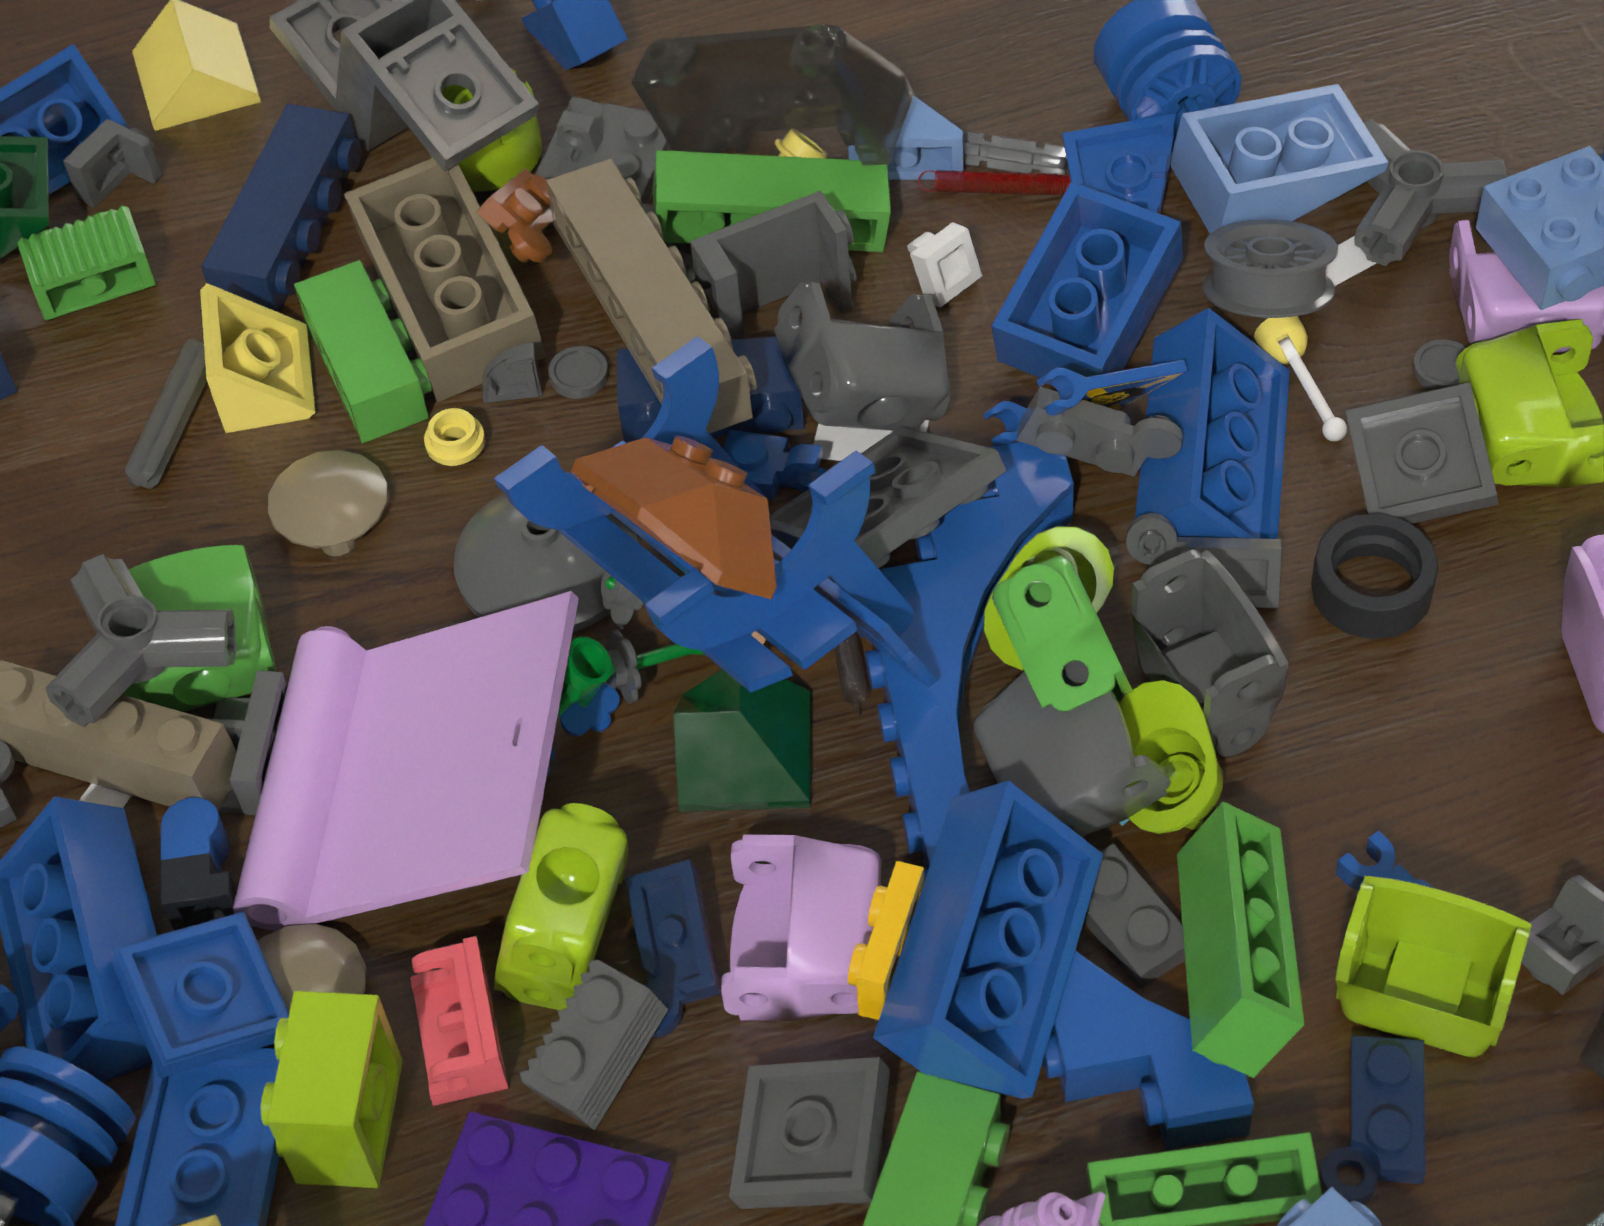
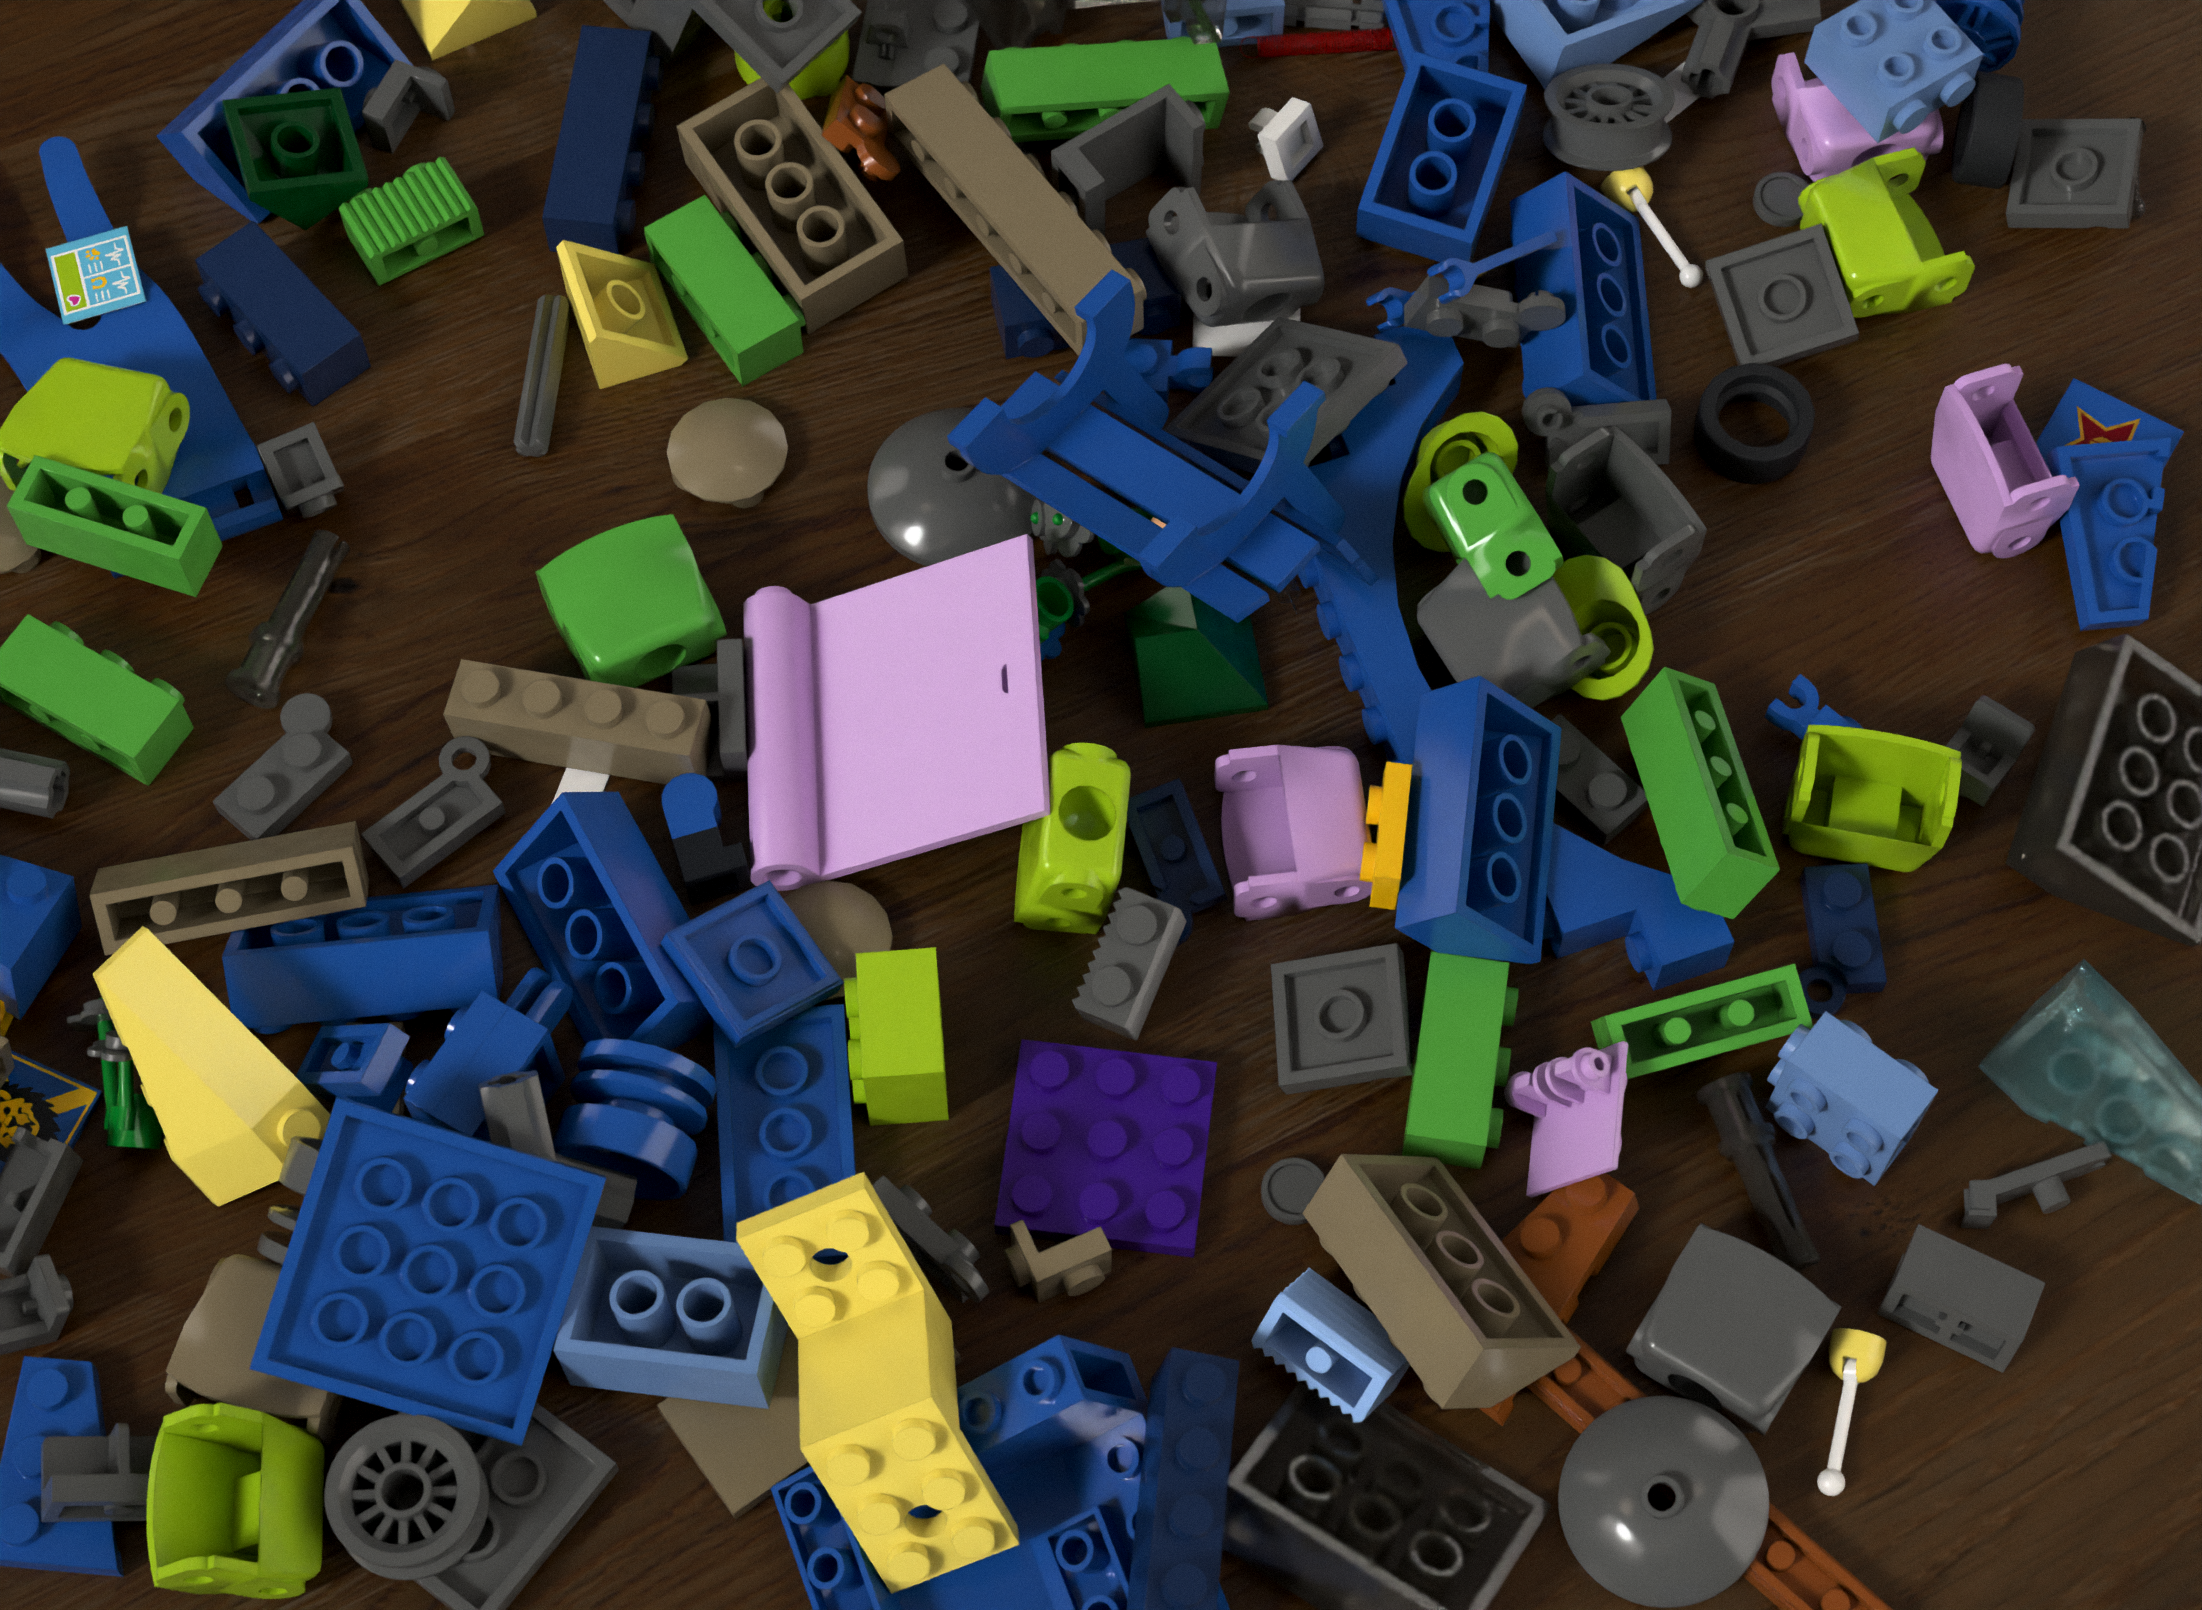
camera: 15 degrees left, 10 degrees up
dark grey piece [45,554,237,728] -> none
coral hinge [410,936,509,1106] -> none
light yellow plate [424,408,485,466] -> none
dark grey tile [482,342,542,403] -> none
dark grey piece [548,346,609,399] -> none
dark orange wedge [571,436,777,599] -> none
light yellow plate [775,128,828,158] -> none

